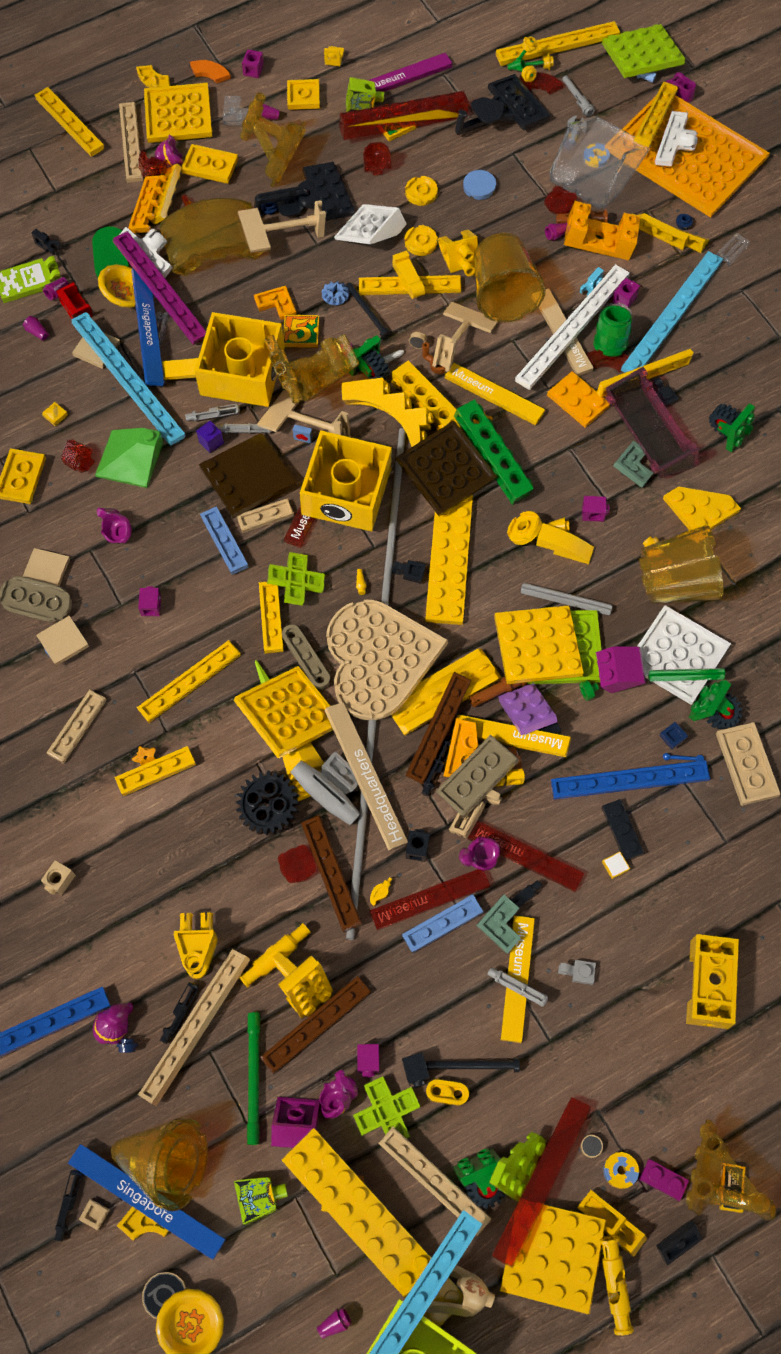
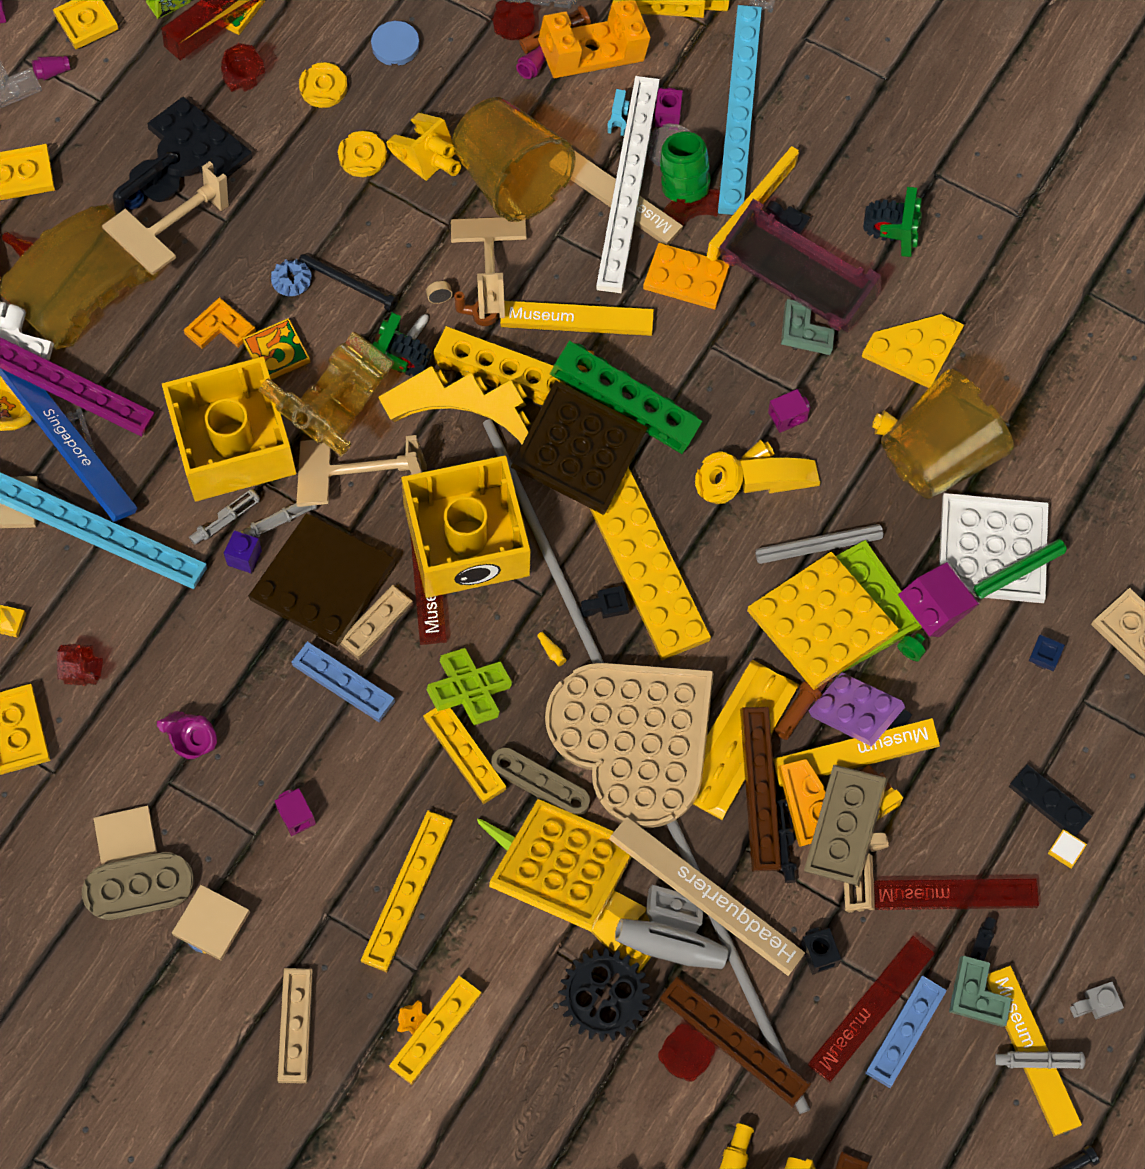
camera: 30 degrees left, 0 degrees up
bright green slope [95,428,163,488] -> none
yellow tile [162,358,198,380] -> none
clear yellow plate [240,92,307,187] -> none
medium blue tile [293,425,313,443] -> none
white slope [334,204,406,244] -> none
yellow tile [359,275,461,295] -> none
yellow piece [370,877,393,906] -> none
yellow leg [393,250,425,299] -> none
magenta hair [459,837,500,871] -> none
blue tile [551,760,710,800] -> none
blue hinge [663,753,704,761] -> none
green plate [688,680,742,730] -> none

